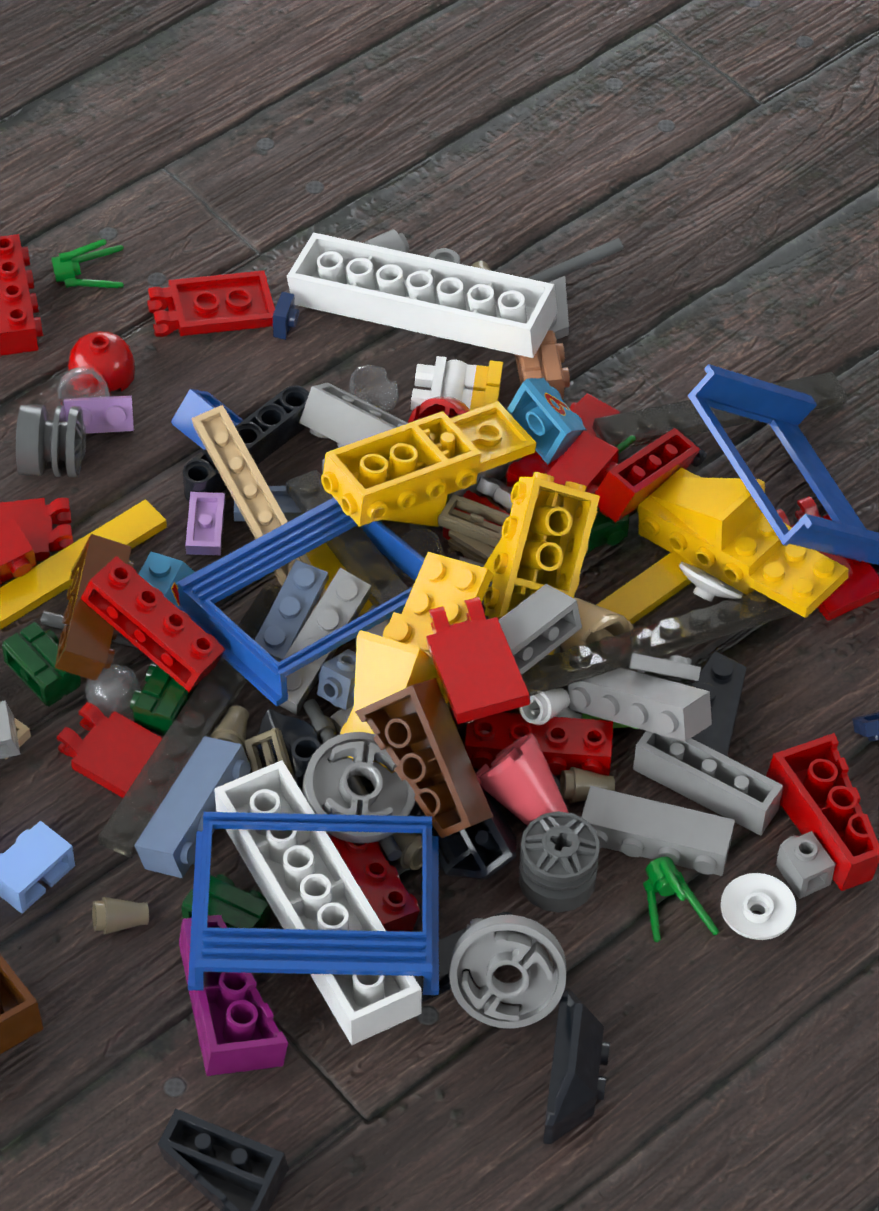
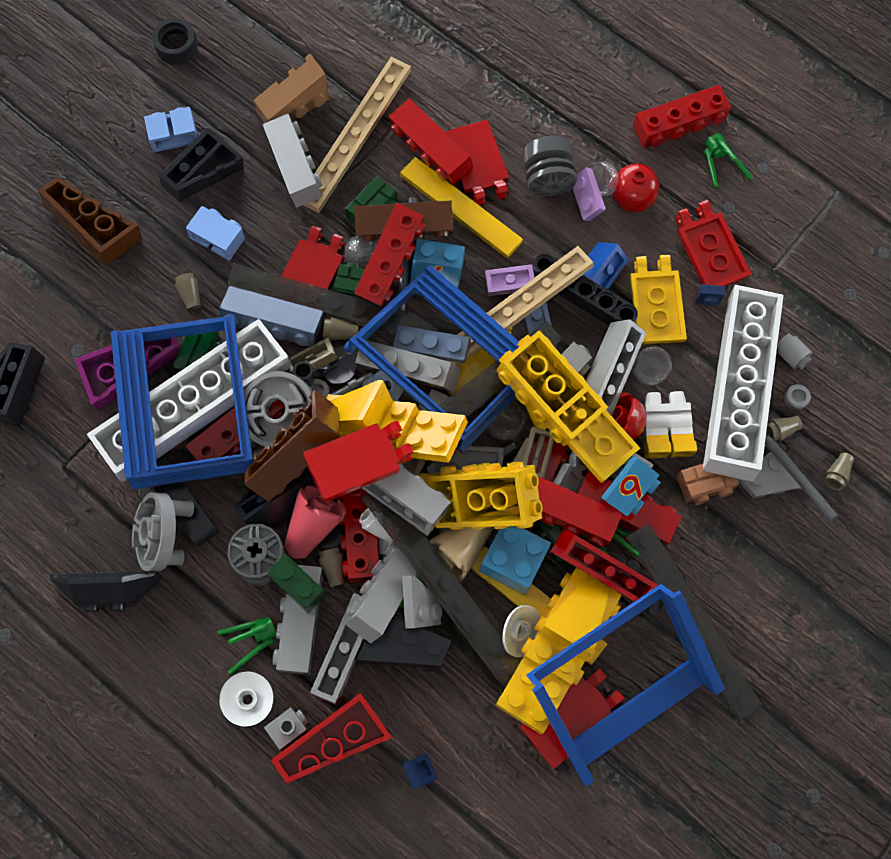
camera: 80 degrees right, 20 degrees up
none -> dark green brick [267,554,326,614]
none -> dark azure brick [479,526,551,595]
none -> yellow tile [629,255,687,345]
none -> dark tan cone [824,453,854,491]

